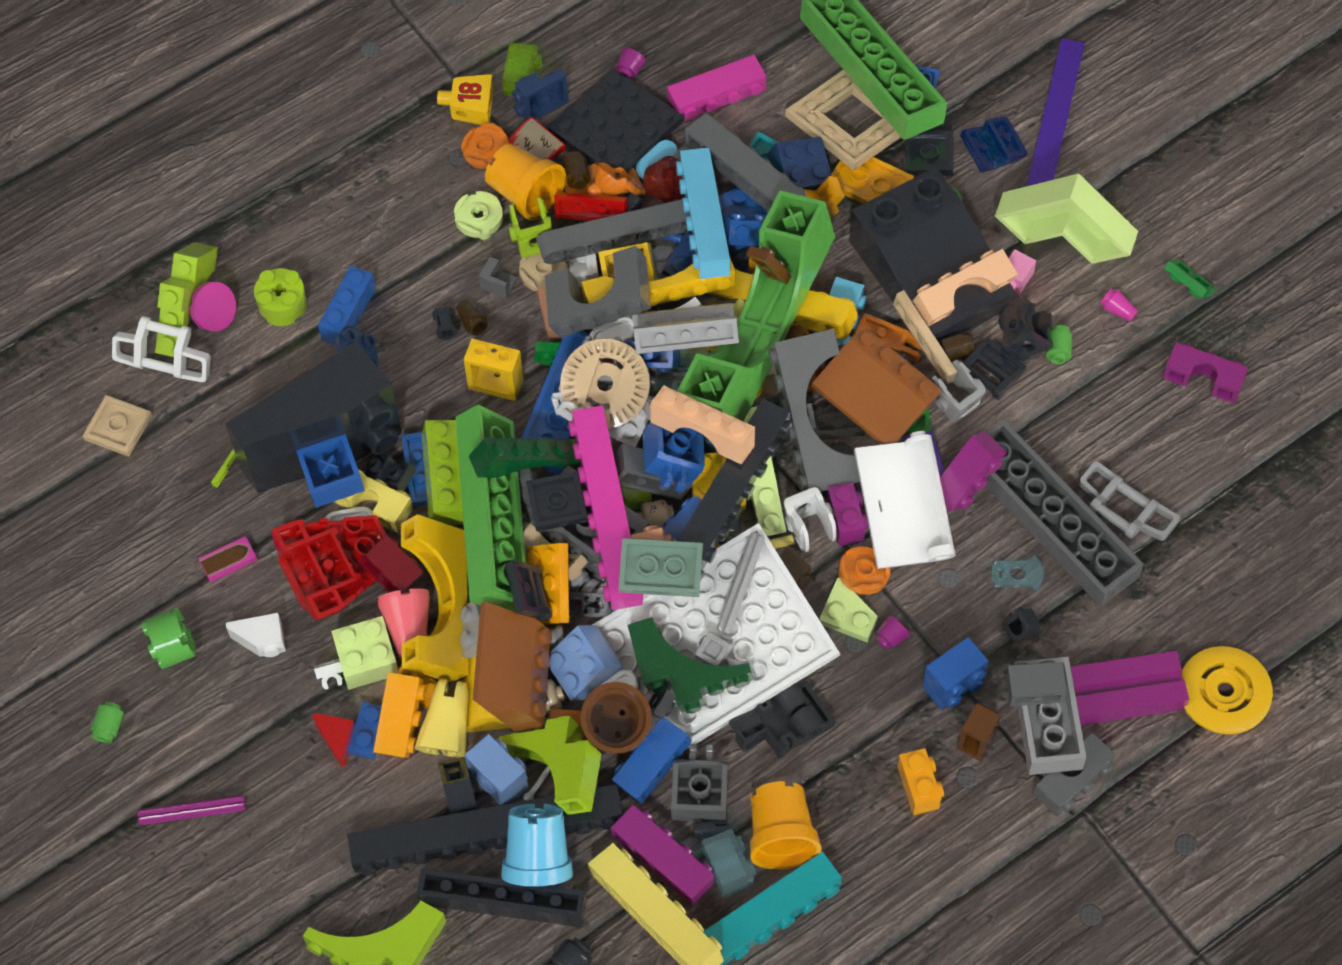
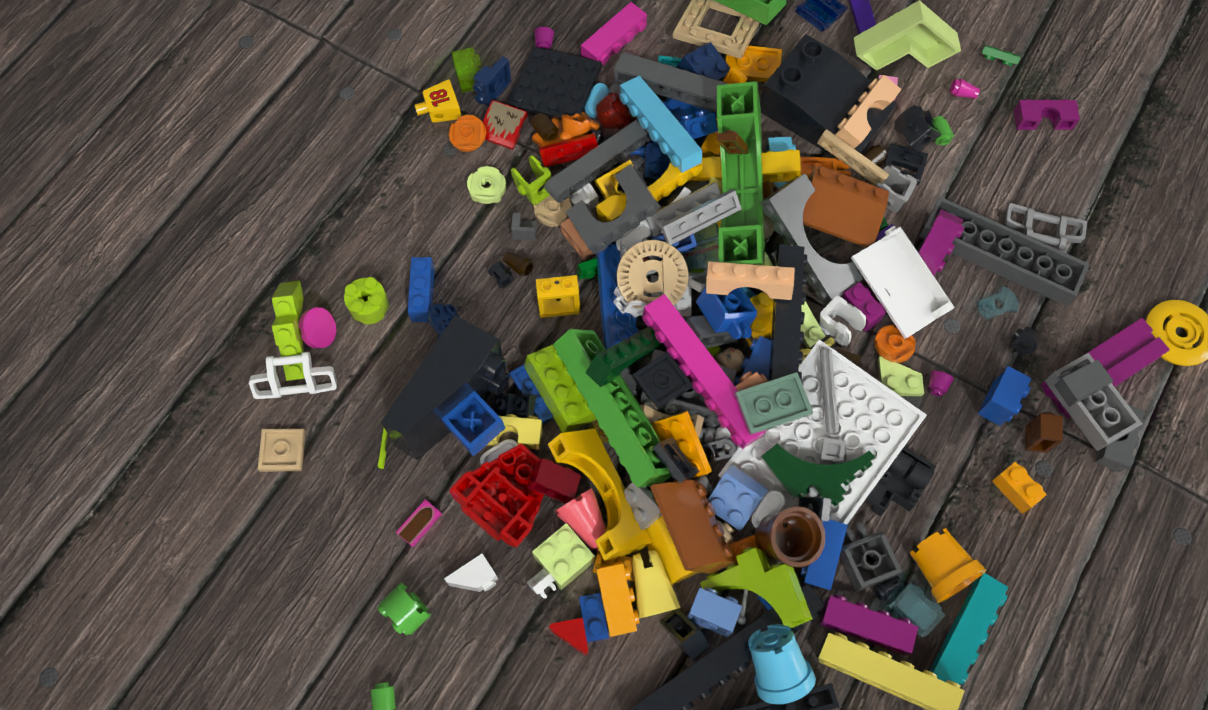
camera: 25 degrees left, 5 degrees up
light orange piece [485,144,566,221] -> none
black plate [905,131,954,176] -> none

